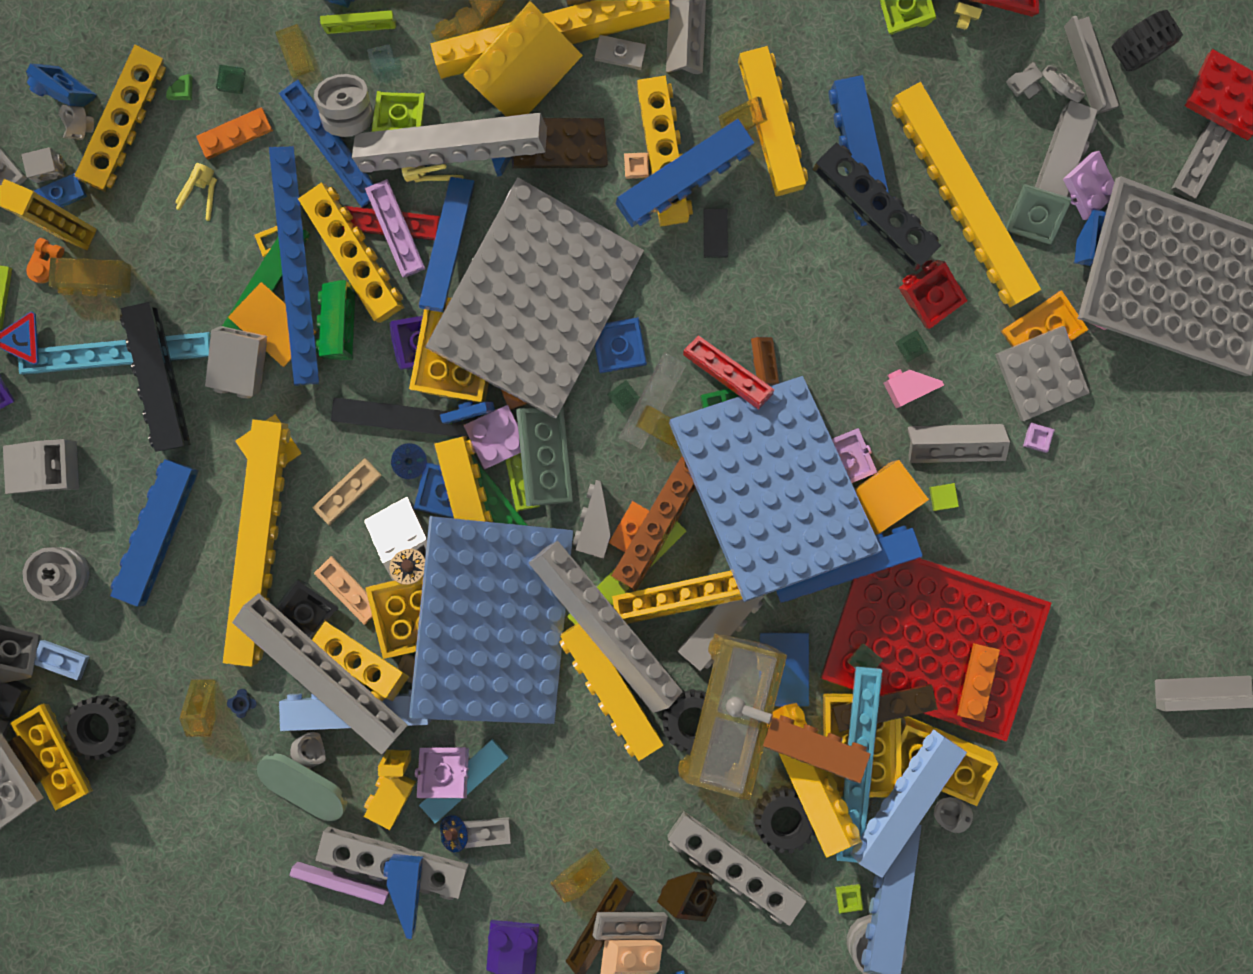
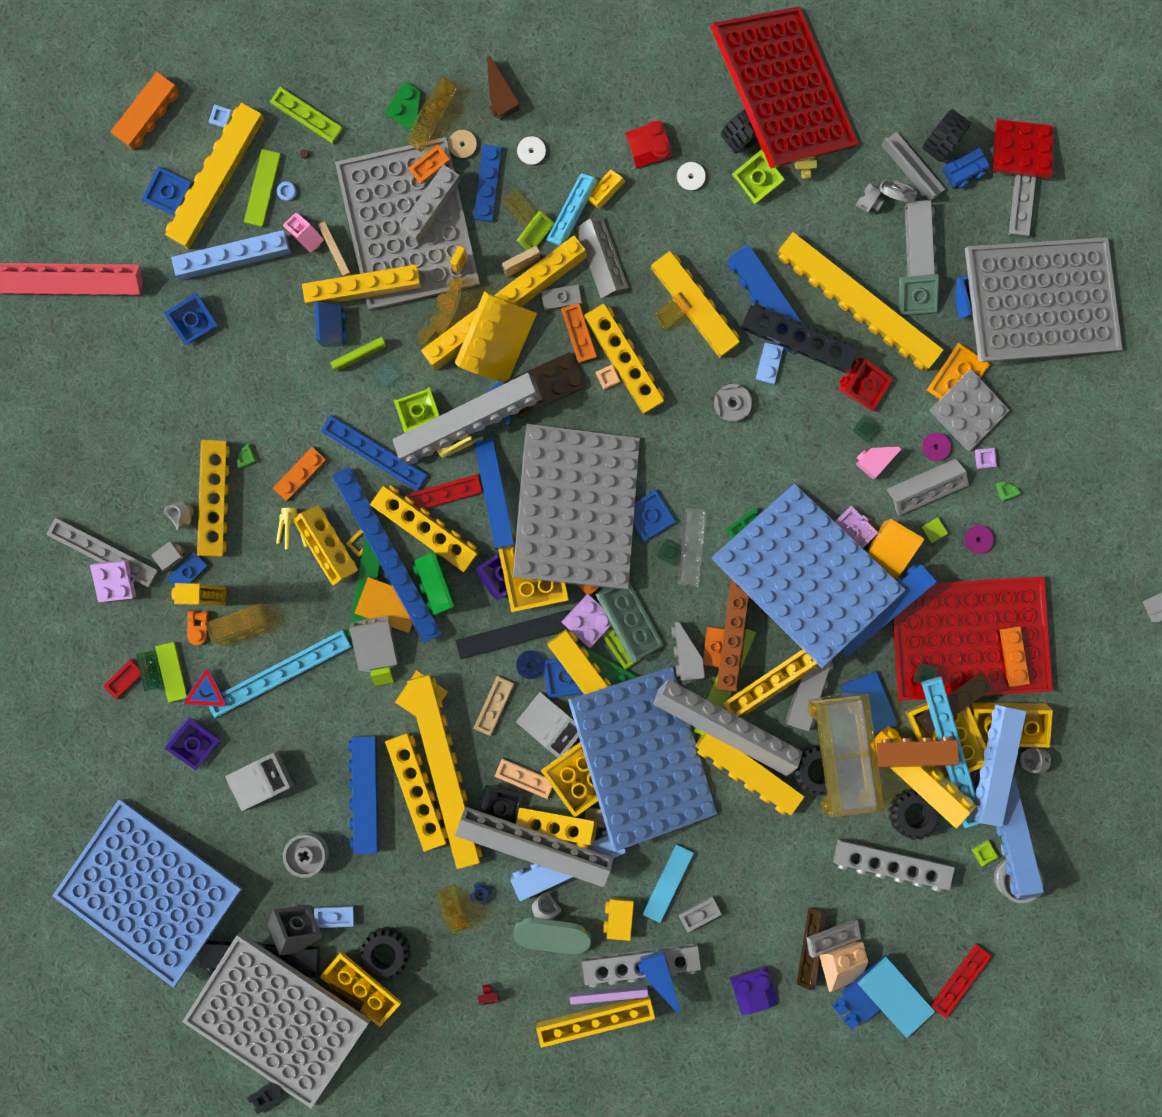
camera: 25 degrees left, 0 degrees up
blue slope [26,63,97,107] -> none
black brick [120,302,191,452] -> none
clear green plate [216,65,246,94] -> none
clear yellow tile [275,24,315,78] -> none
light grey wheel [314,74,374,137] -> none
lavender tile [365,179,425,278] -> none
yellow plate [378,750,411,779] -> none
piece [389,548,425,585] -> none
lavender plate [415,747,469,798] -> none
blue plate [440,402,495,424] -> none
piece [440,815,468,852] -> none
clear yellow slope [550,848,610,903] -> none
blue brick [615,119,754,227] -> none
clear yellow tile [636,405,679,449] -> none
dark brown slope [657,871,717,922] -> none
tile [683,336,775,410] -> none
black tile [703,209,728,258] -> none
light grey bar [726,697,773,724] -> none
dark orange plate [751,337,779,386] -> none
lavender plate [1063,151,1114,220] -> none
none -> yellow brick [293,505,358,586]
none -> lime tile [370,667,394,686]
none -> yellow brick [385,733,448,852]
none -> dark red tile [478,984,500,1006]
none -> yellow brick [536,994,655,1048]
none -> orange plate [561,303,597,364]
none -> light grey plate [714,384,752,422]
none -> light blue plate [755,343,783,385]
none -> magenta piece [922,433,951,461]
none -> blue brick [942,147,990,189]
none -> magenta piece [964,525,993,554]
none -> bright green tile [995,482,1021,501]

